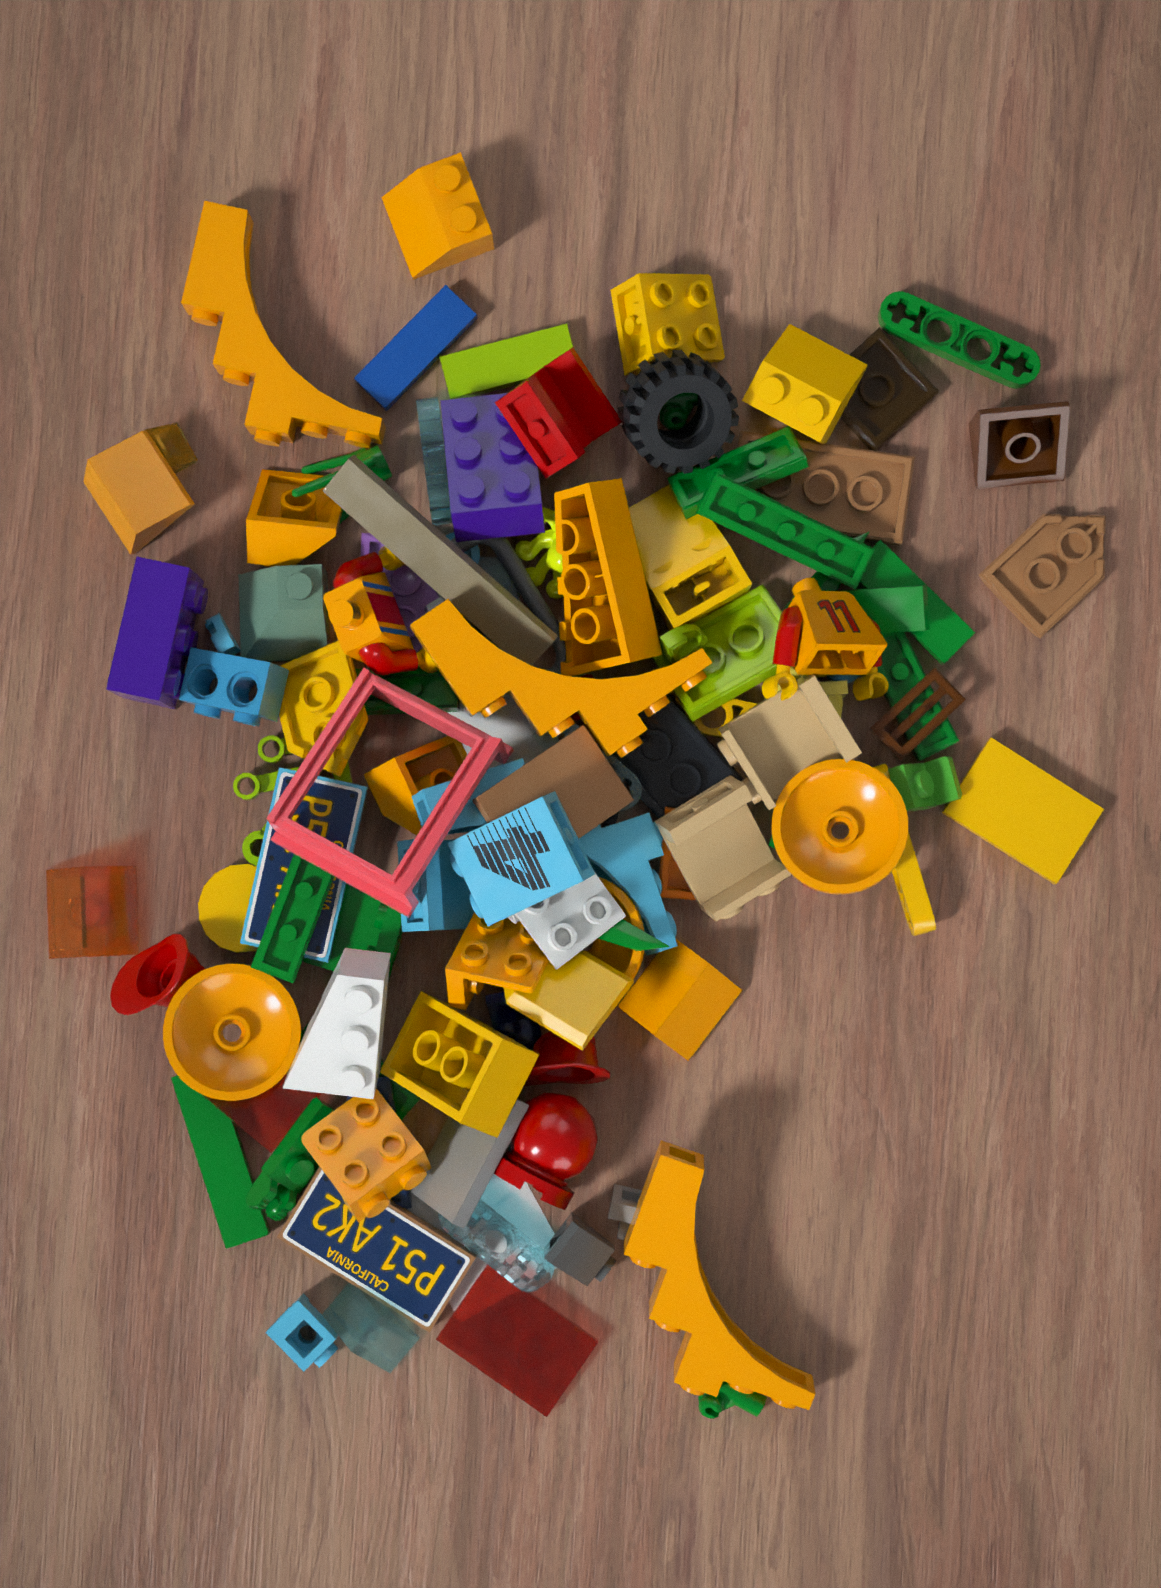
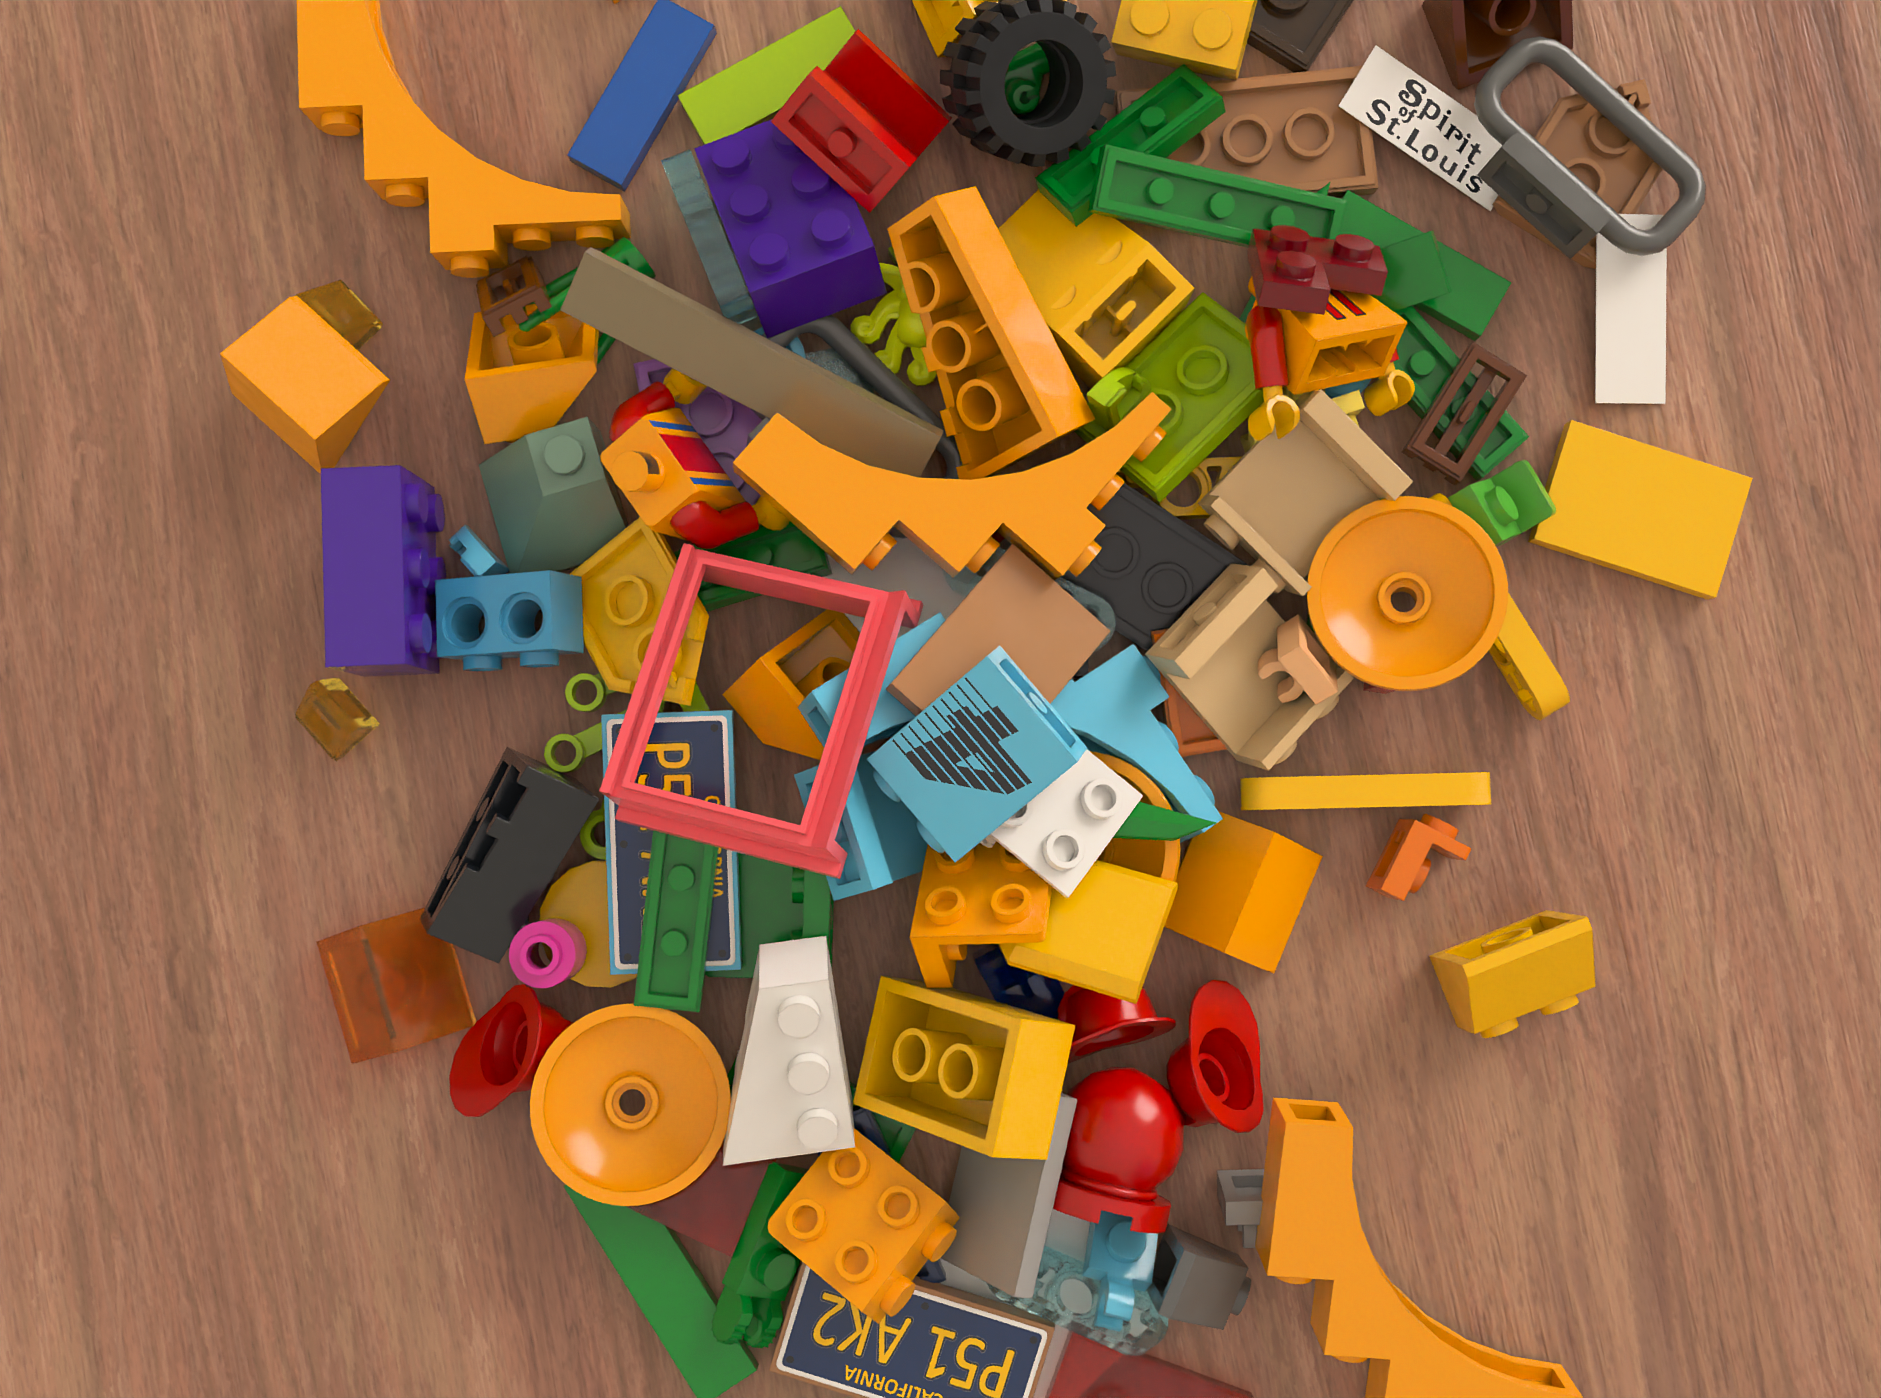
camera: 15 degrees left, 0 degrees up
none -> clear yellow slope [295,678,380,761]
none -> black wedge [420,747,599,964]
none -> reddish brown tile [476,255,552,337]
none -> dark pink brick [509,918,587,988]
none -> medium azure plate [1082,1211,1158,1332]
none -> red piece [1166,980,1264,1133]
none -> yellow beam [1240,772,1491,810]
none -> dark red plate [1247,225,1388,315]
none -> light nougat tile [1258,614,1338,705]
none -> white sticker [1339,45,1502,211]
none -> orange bracket [1366,814,1471,901]
none -> yellow slope [1429,910,1596,1038]
none -> dark grey bar [1474,36,1706,259]
none -> white sticker [1595,214,1667,404]

